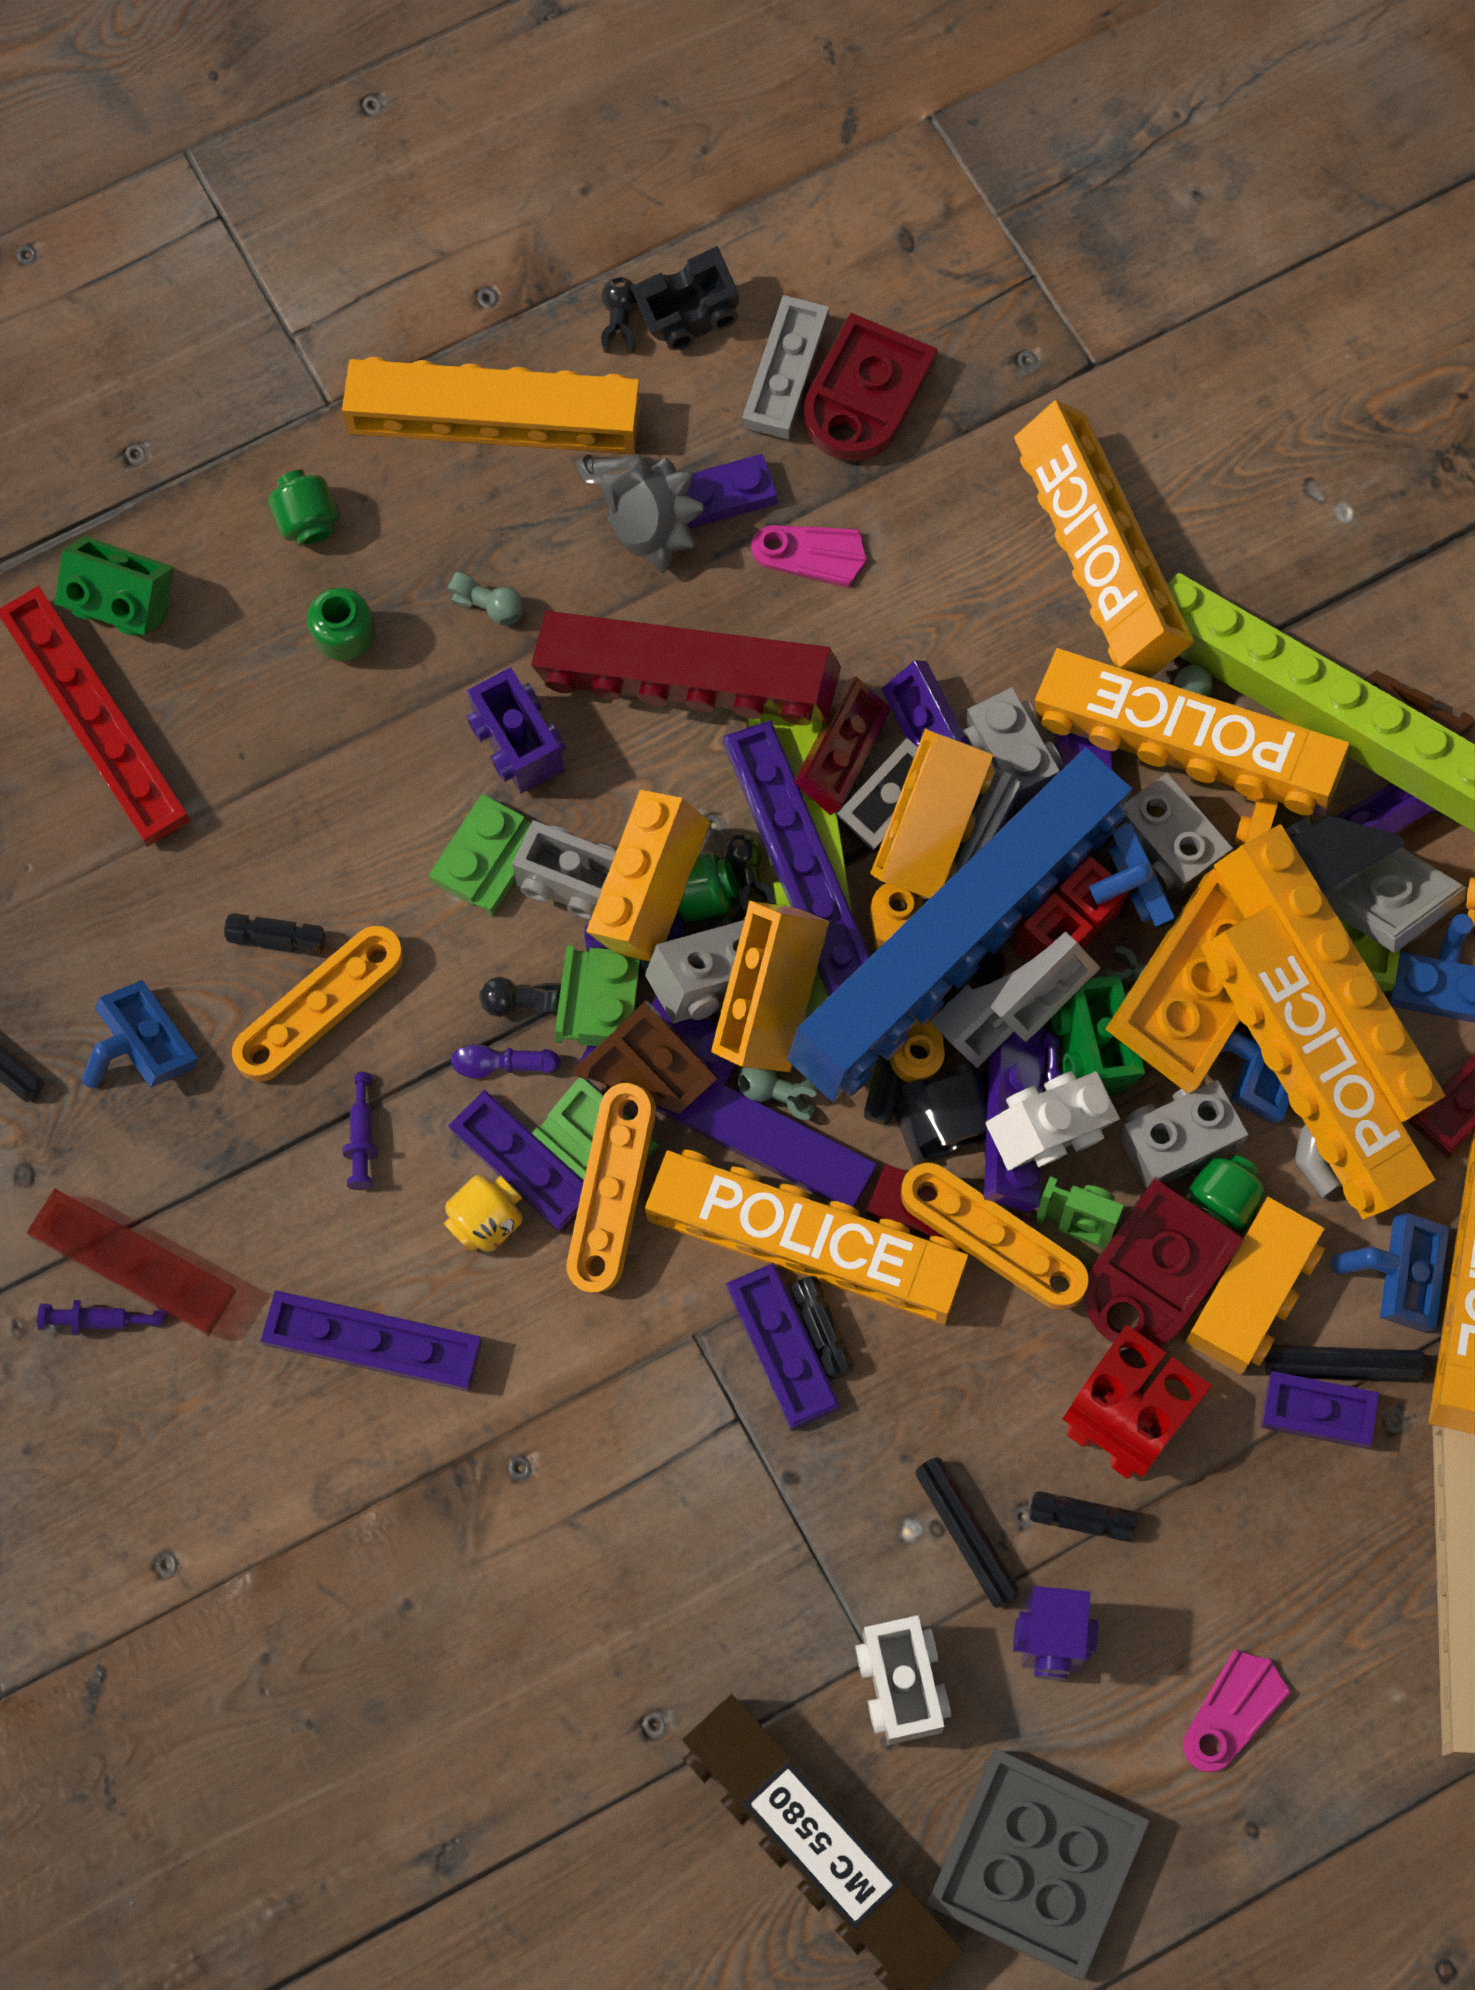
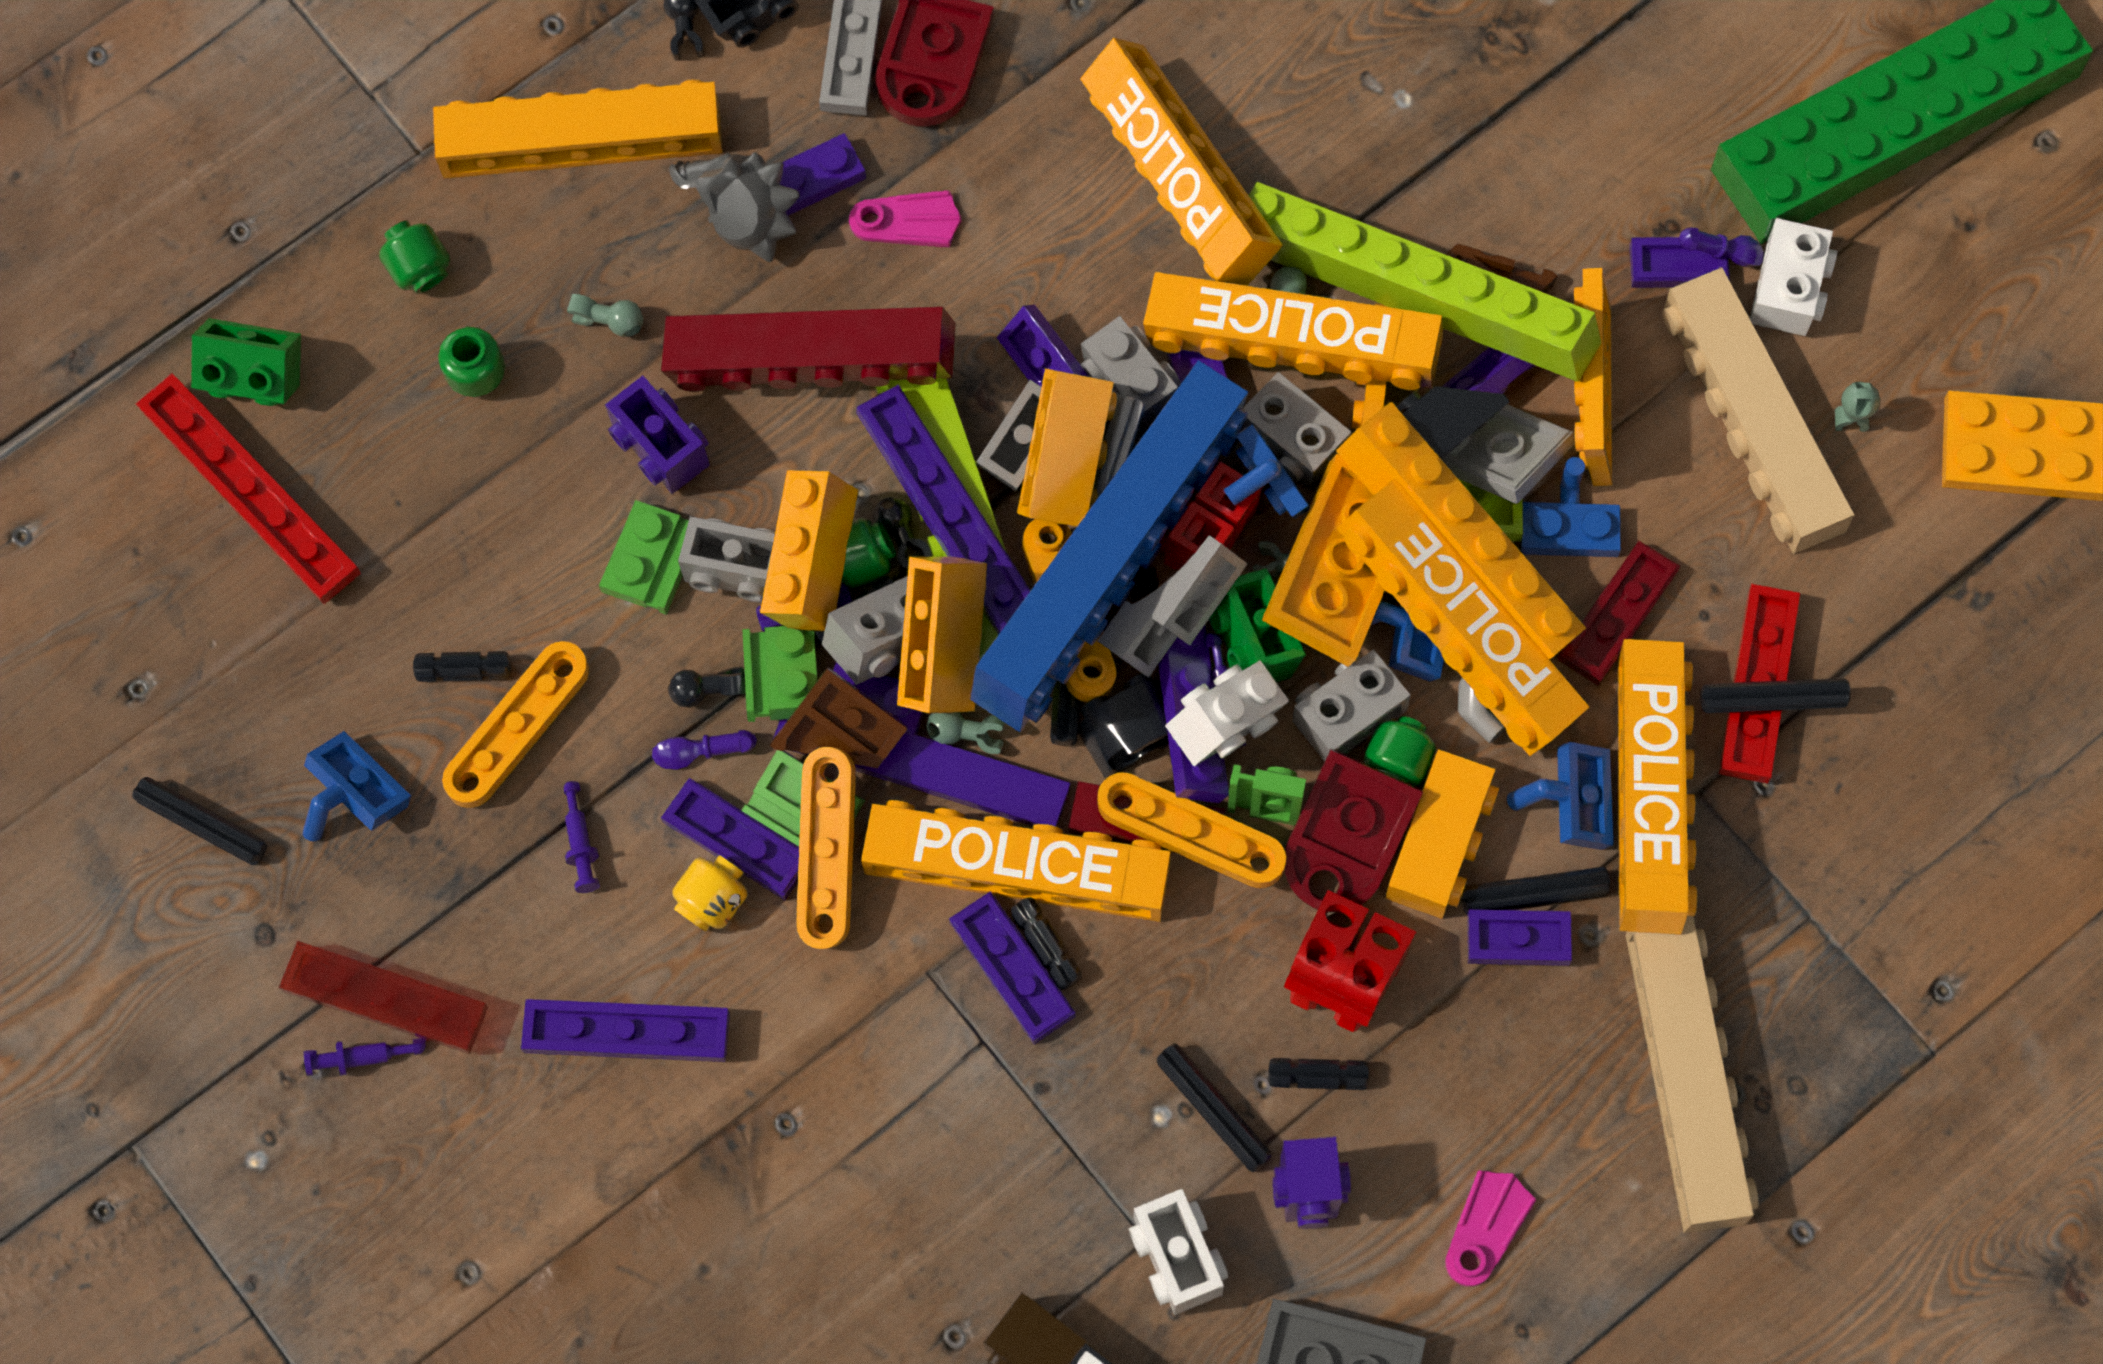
camera: 10 degrees left, 0 degrees up
dark red tile [794,676,891,815] -> none

